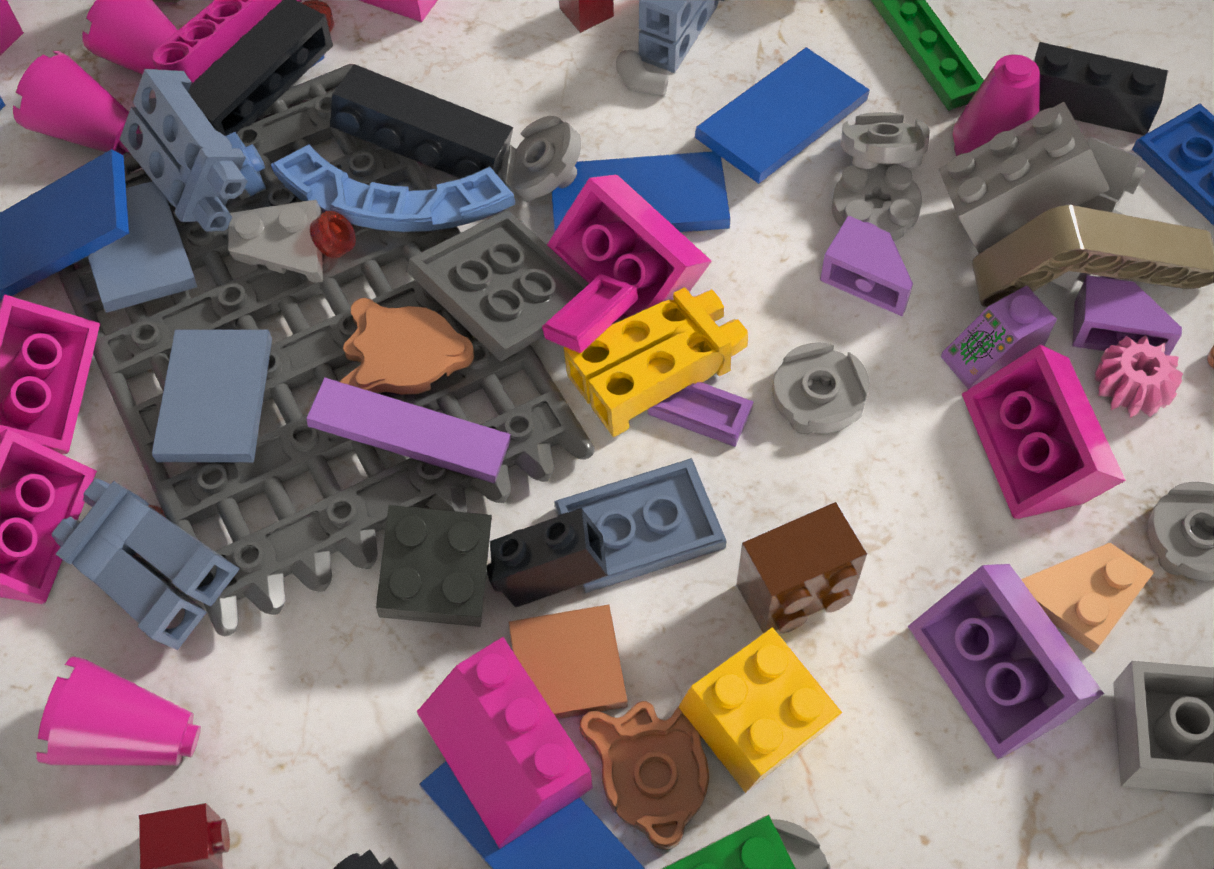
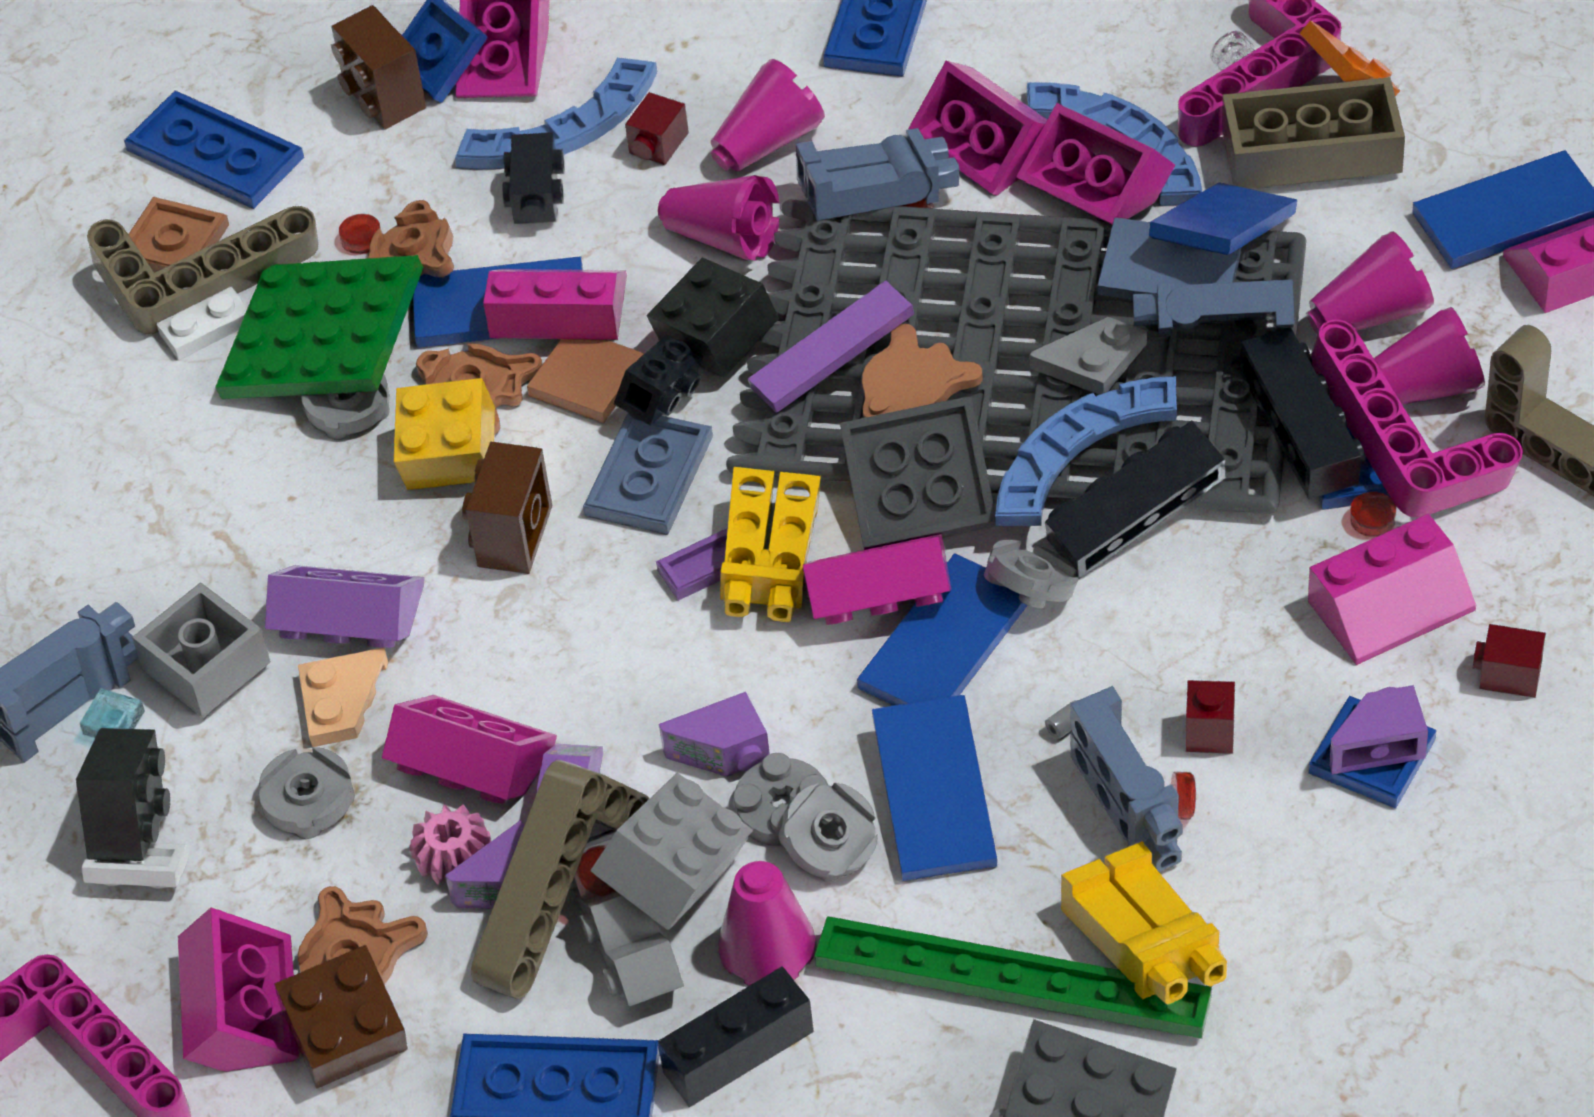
camera: 130 degrees right, 10 degrees down
sand blue tile [152,330,272,462] -> none
medium blue plate [225,132,266,196] -> none
clear red tile [310,211,356,259] -> none
dark pink tile [542,274,639,353] -> none
light grey plate [773,342,869,434] -> none
none -> dark pink cone [658,175,780,260]

